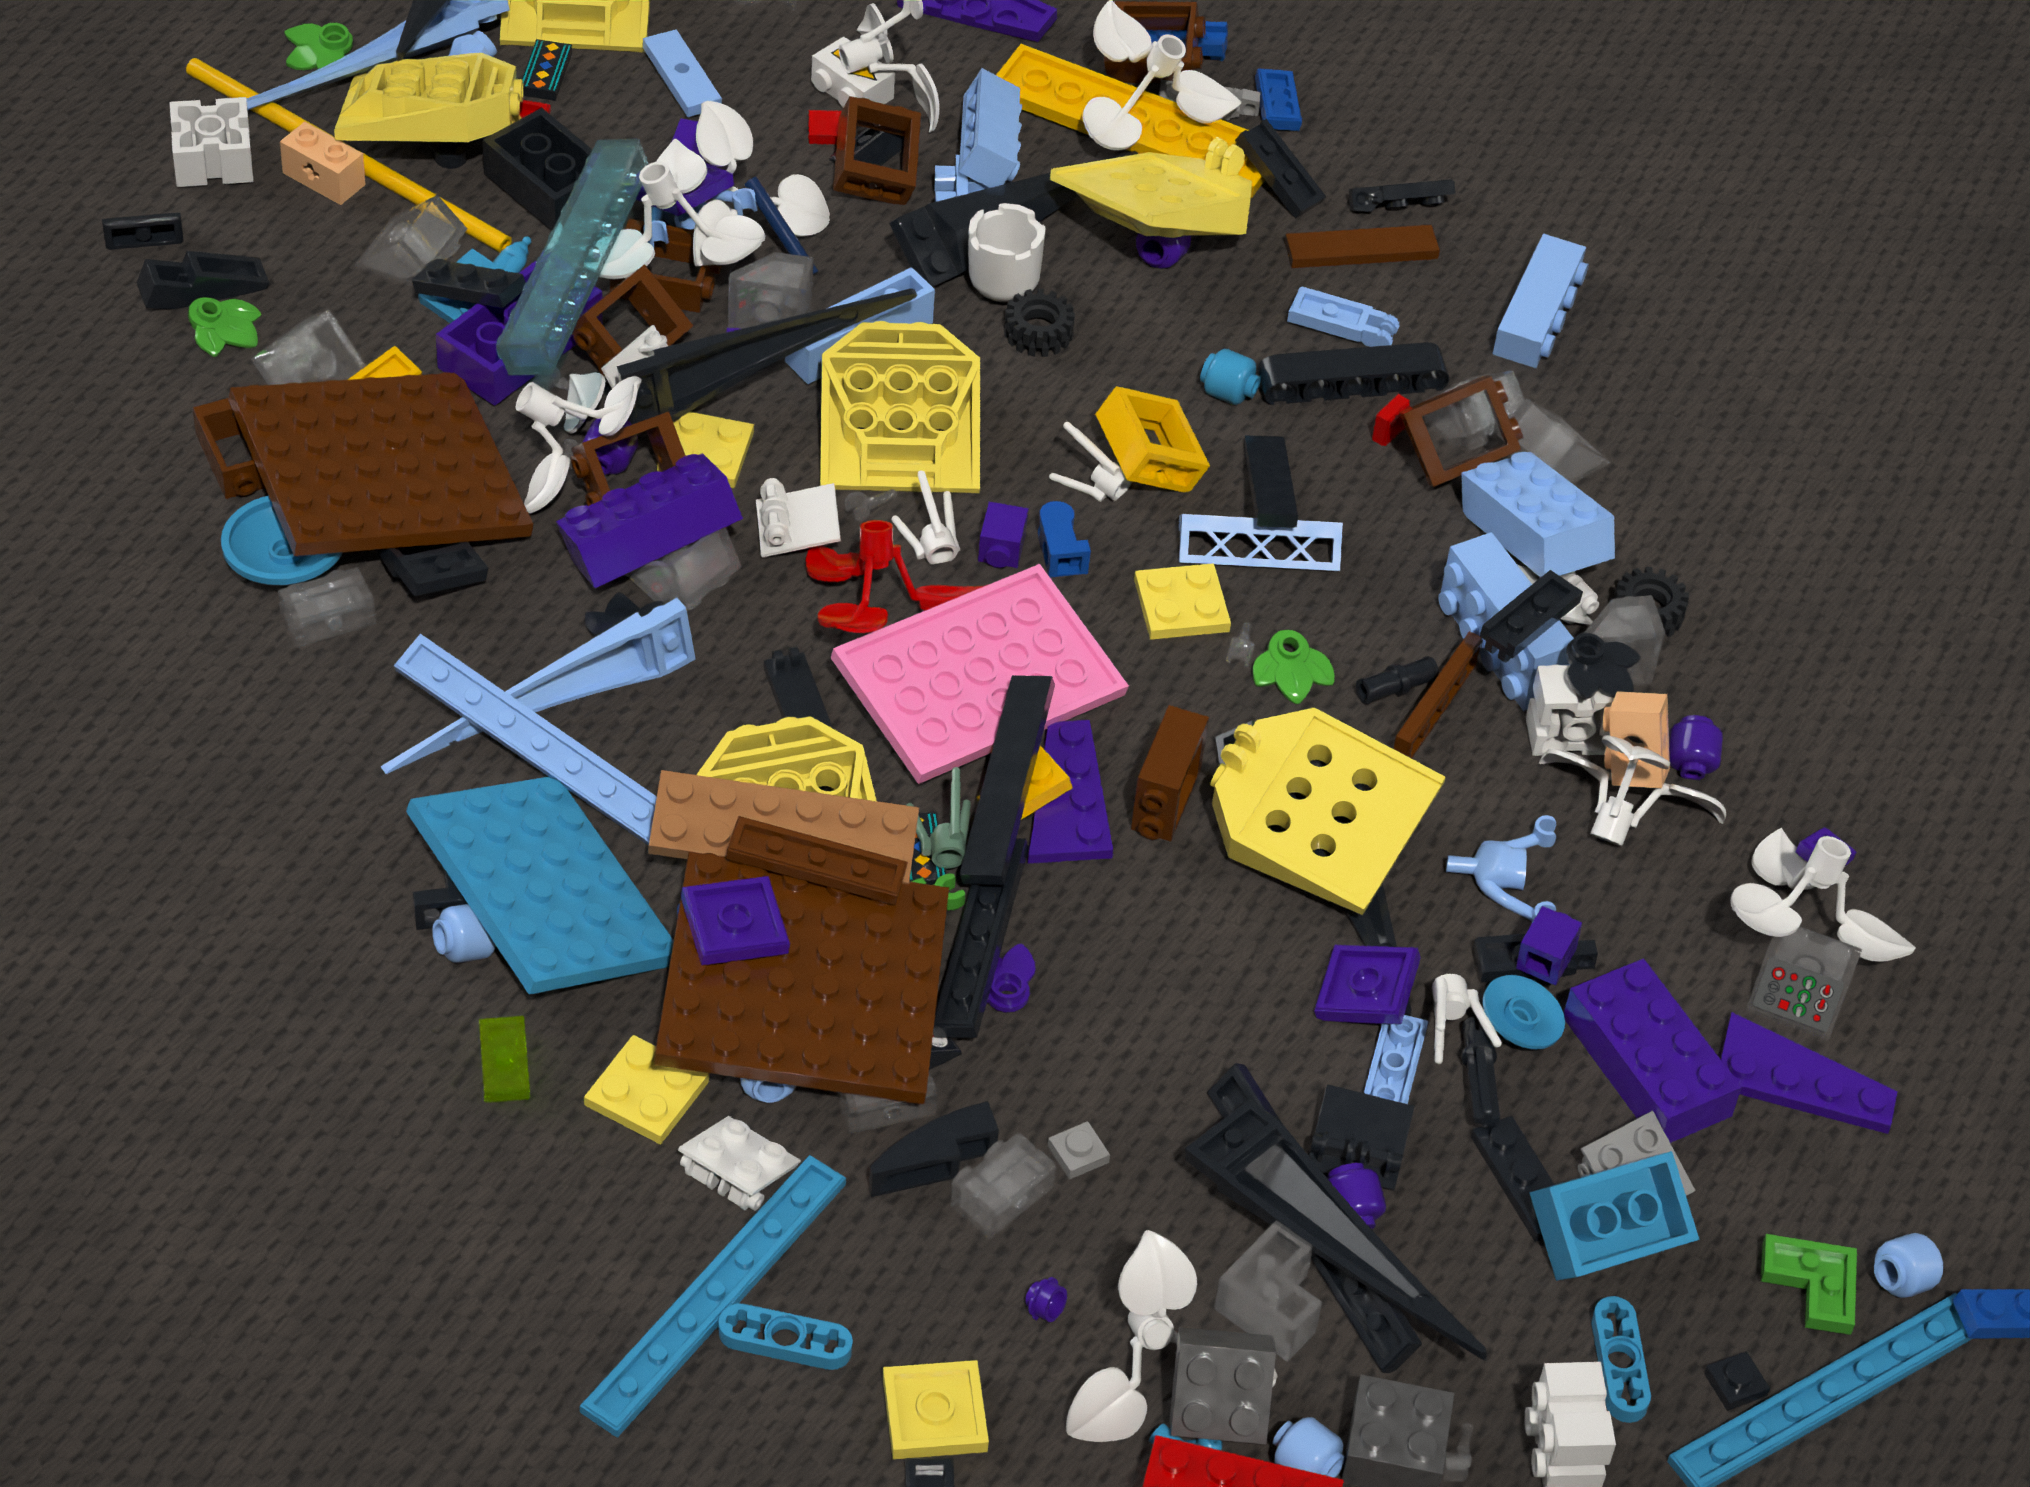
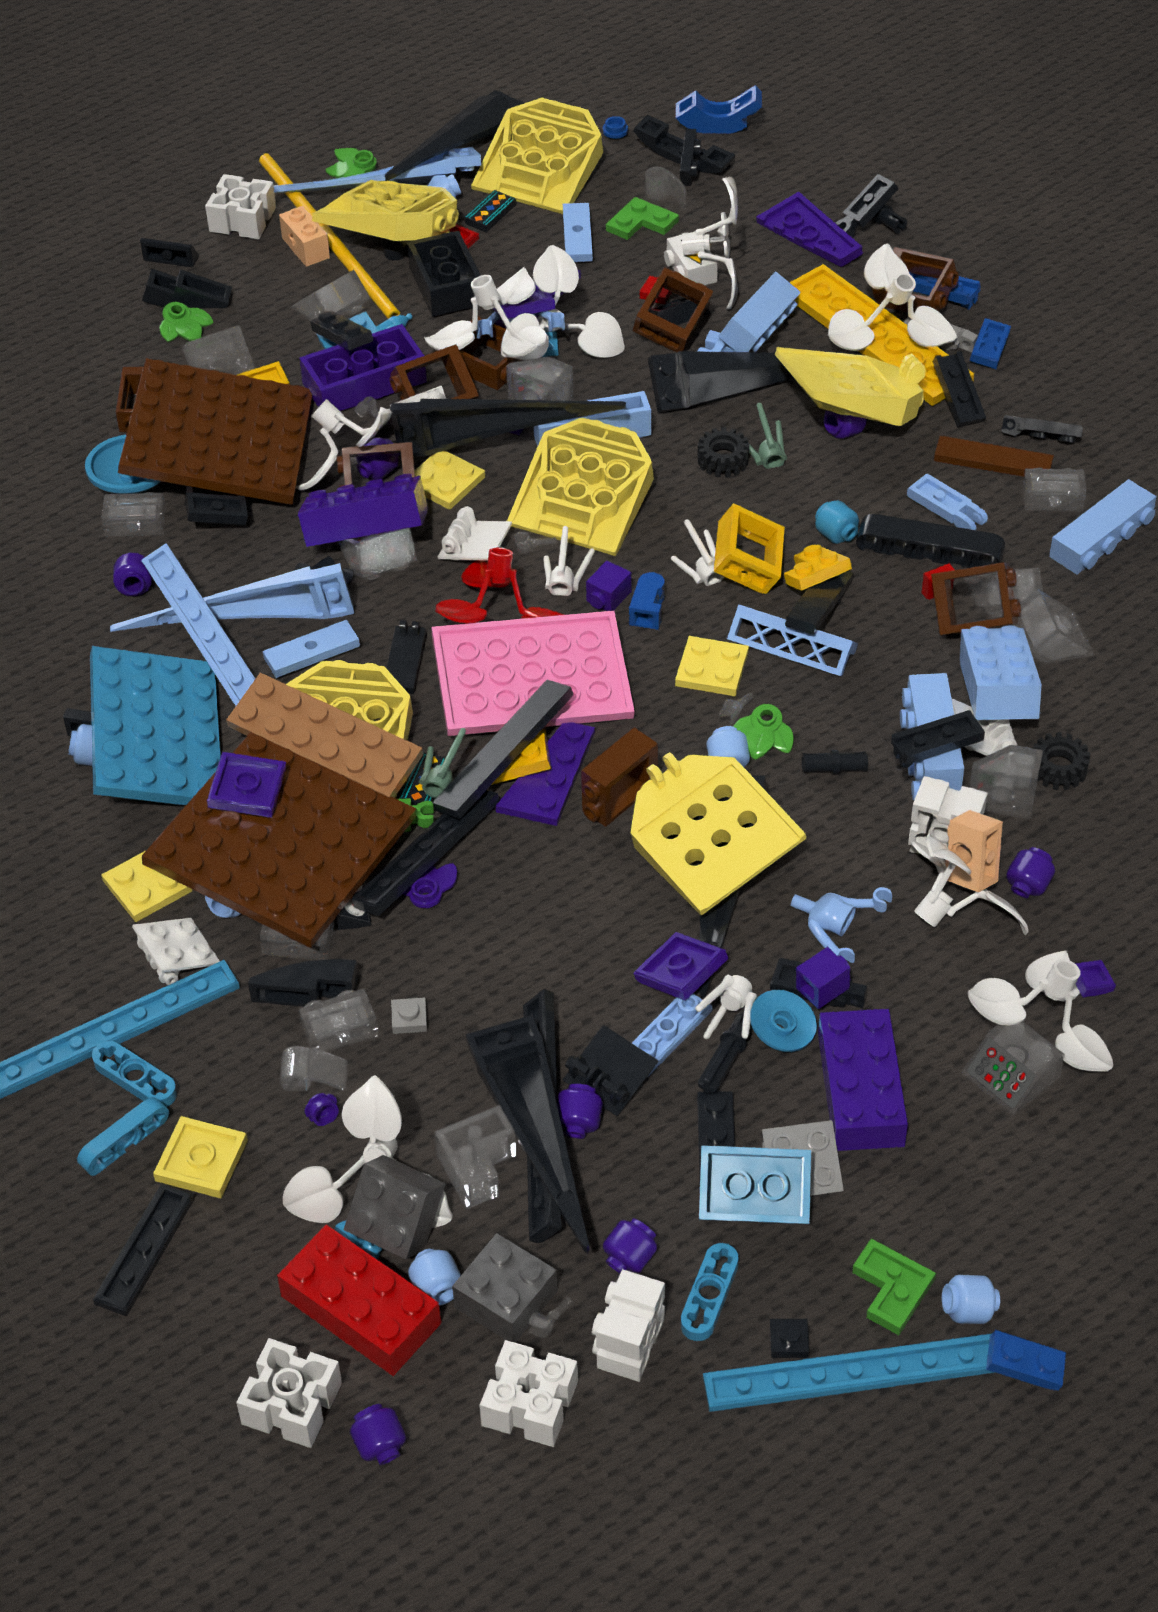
camera: 30 degrees right, 0 degrees up
clear neon green plate [479,1016,530,1102] -> none
clear light blue brick [496,139,649,375] -> none
reddish brown tile [726,816,908,905] -> none
dark blue bar [744,177,819,280] -> none
white cylinder [968,203,1046,302] -> none
reddish brown tile [1393,631,1483,759] -> none
black plate [1565,633,1641,699] -> none
dark purple wing [1720,1012,1898,1134] -> none
none -> dark azure beam [77,1097,169,1176]
none -> dark purple head [113,552,152,597]
none -> light blue tile [263,620,360,678]
none -> clear panel [279,1046,348,1091]
none -> dark purple head [603,1218,657,1274]
none -> bright green plate [606,197,679,240]
none -> light blue head [706,726,750,767]
none -> sand green plant [749,403,787,469]
none -> yellow plate [784,545,852,591]
none -> clear brick [1022,468,1086,512]

